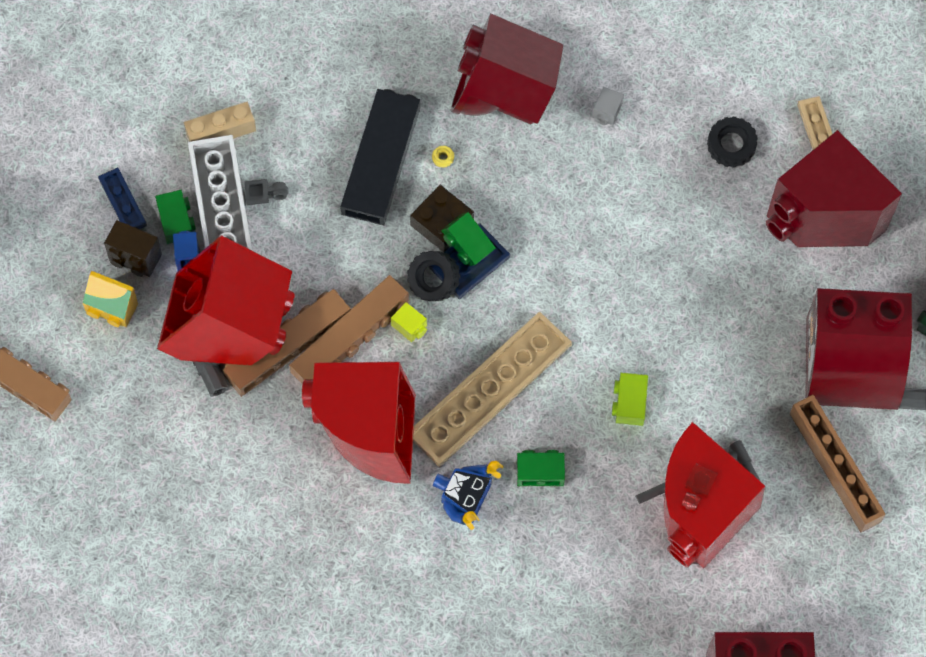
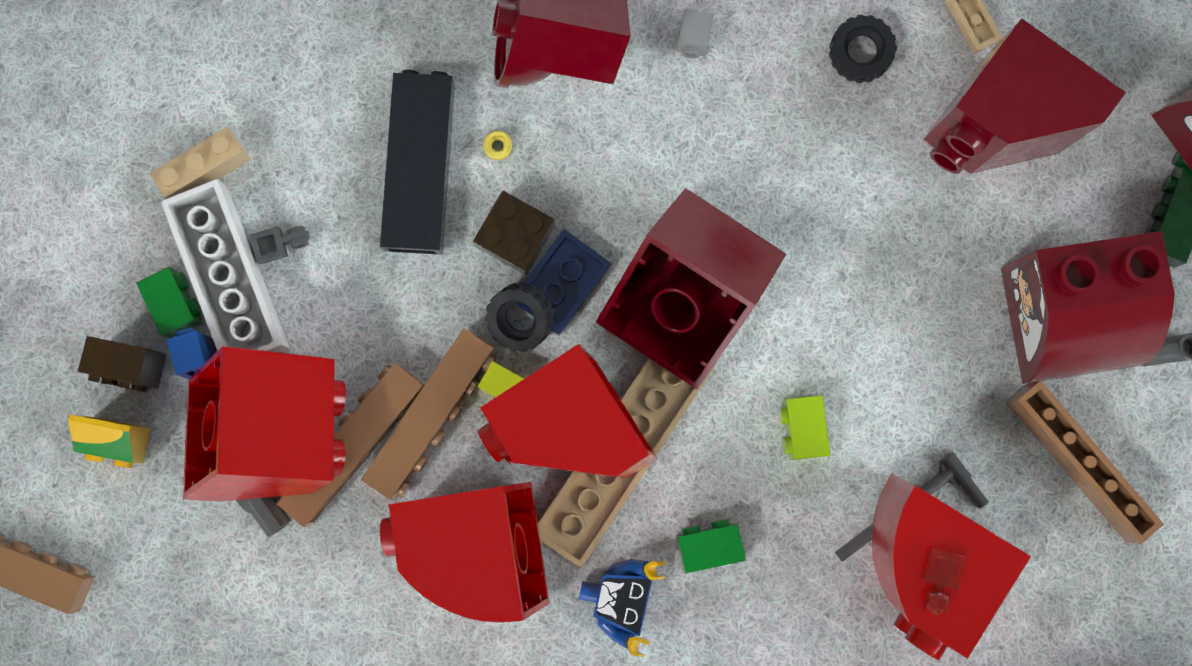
camera: 10 degrees left, 15 degrees up
dark blue plate [98,167,147,229] -> none
green brick [441,212,496,266] -> none
none -> red slope [477,344,658,478]
none -> dark red brick [596,188,786,389]

